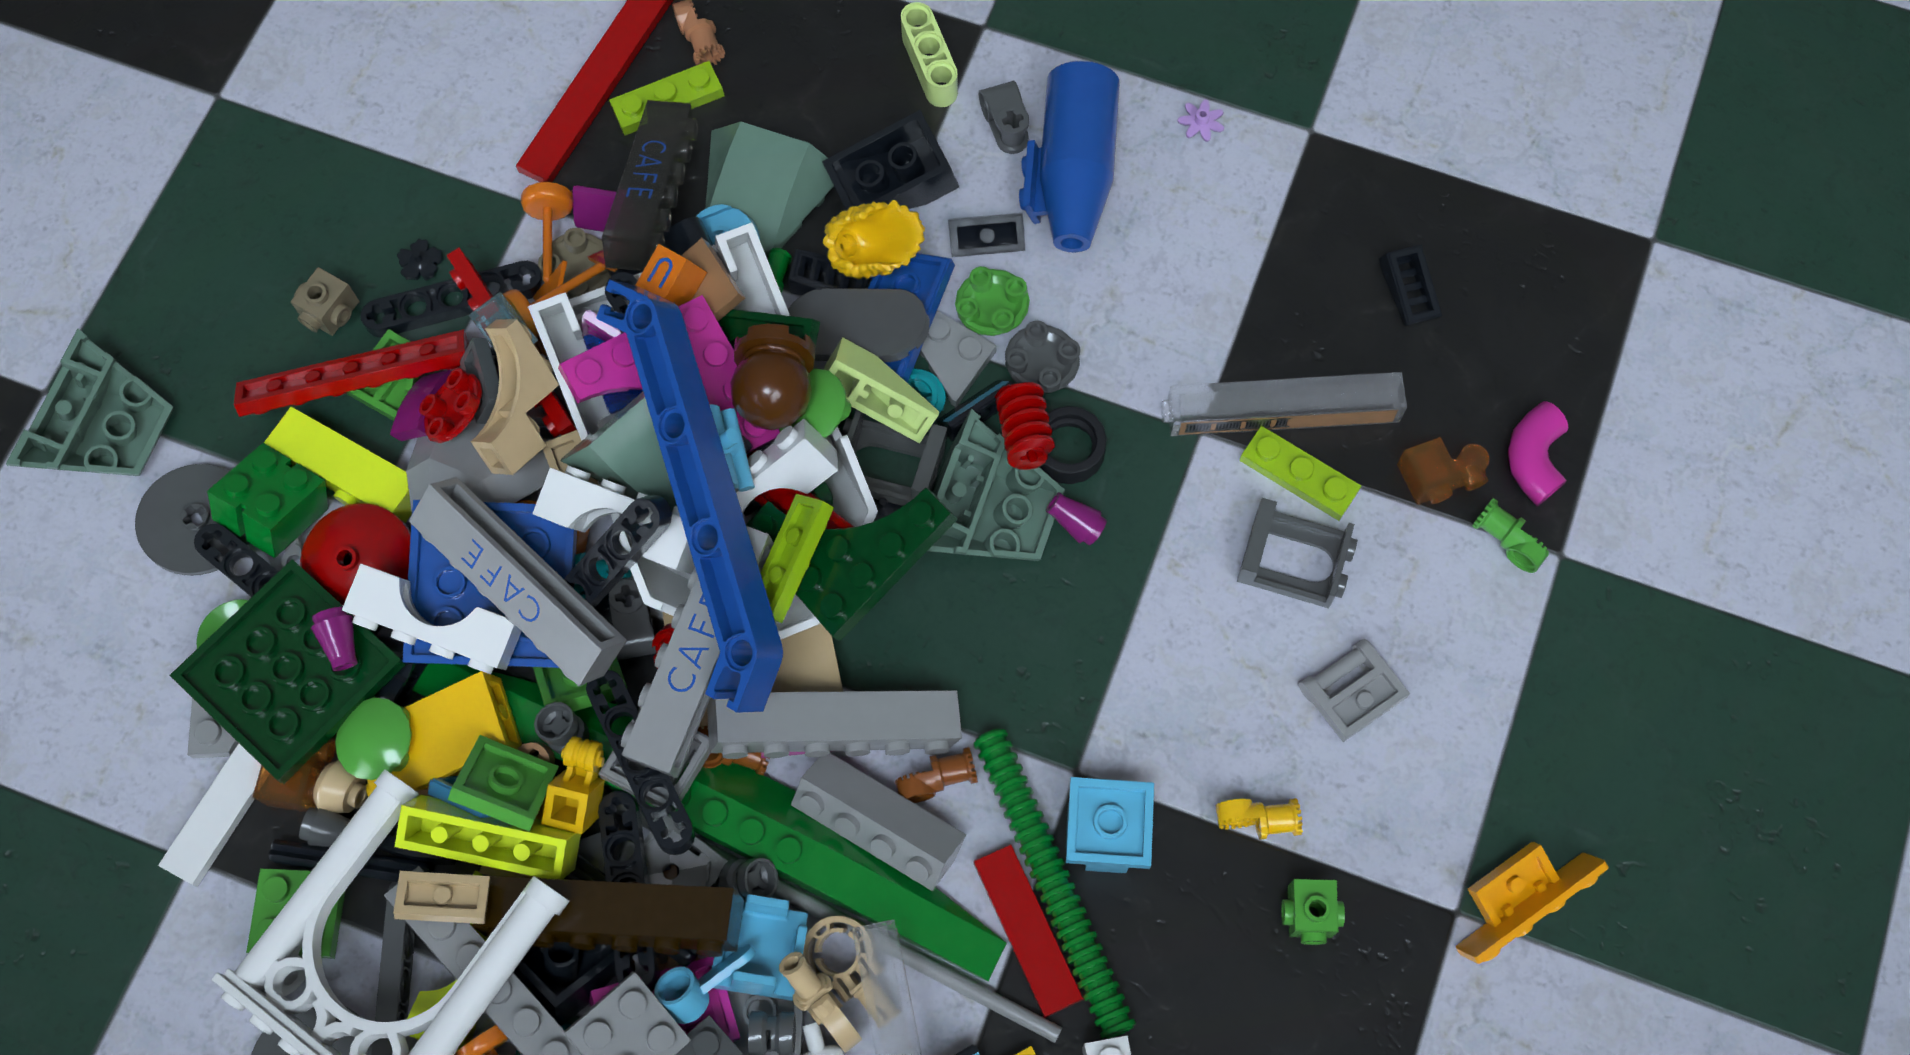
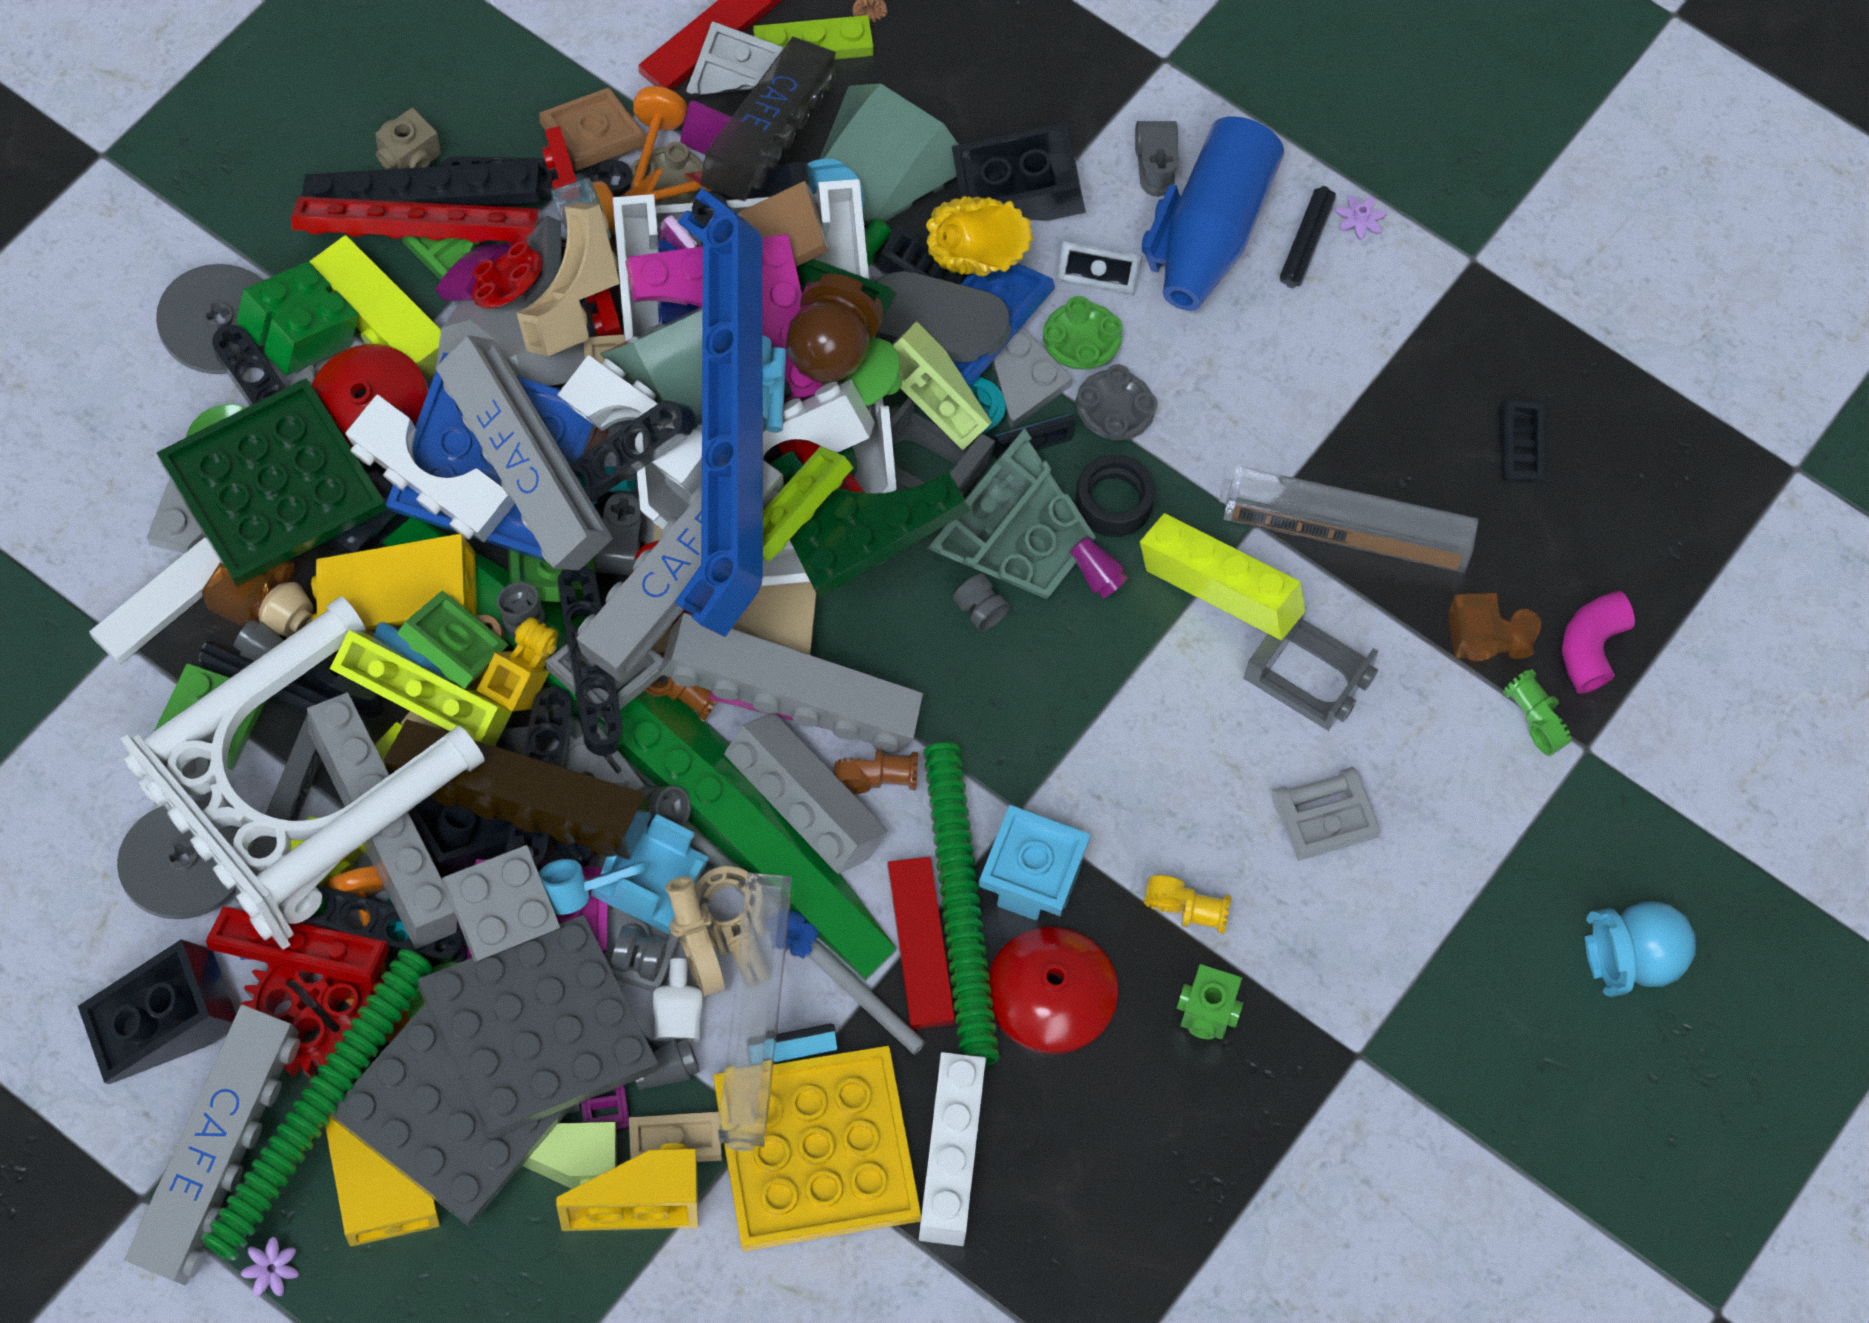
camera: 10 degrees right, 5 degrees down
sand green wedge [6,328,174,476] -> none
magenta cone [311,607,358,671] -> none
bright green dish [335,698,412,780] -> none
tan plate [393,871,490,924] -> none
black plant [397,238,443,281] -> none
orange brick [635,244,708,306] -> none
yellowish green beam [901,2,958,107] -> none
red piece [995,382,1055,470] -> none
lime plate [1239,426,1361,521] -> none
light orange bracket [1456,842,1609,964] -> none
none -> black plate [302,161,542,206]
none -> medium nougat tile [539,87,646,171]
none -> light grey wing [686,21,786,96]
none -> blue plant [765,910,819,959]
none -> dark grey wheel [953,573,1011,632]
none -> red dish [987,927,1118,1054]
none -> neon yellow brick [1140,513,1306,641]
none -> black axle [1280,186,1336,289]
none -> medium azure tile [1585,901,1696,997]

